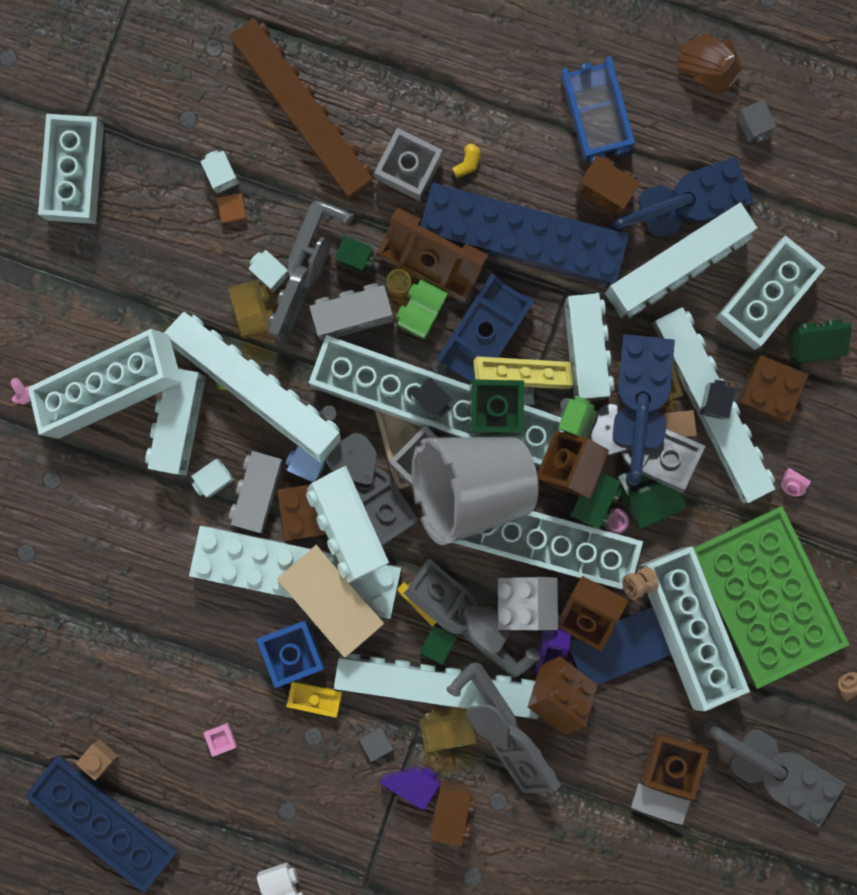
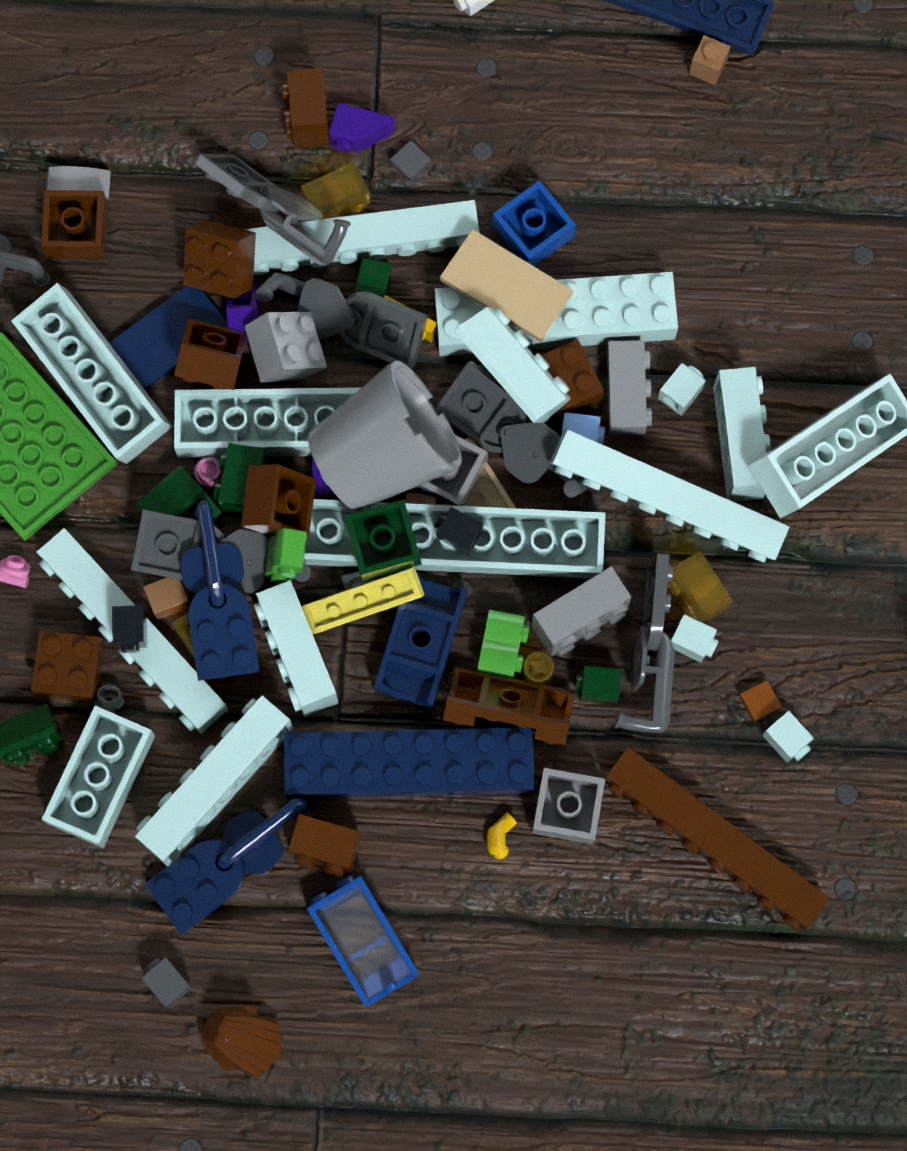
camera: 160 degrees right, 10 degrees down
bright pink plate [204,722,237,757] -> none
yellow plate [287,681,342,718] -> none
medium nougat wheel [622,567,659,600] -> none
none -> dark grey plate [93,685,124,713]

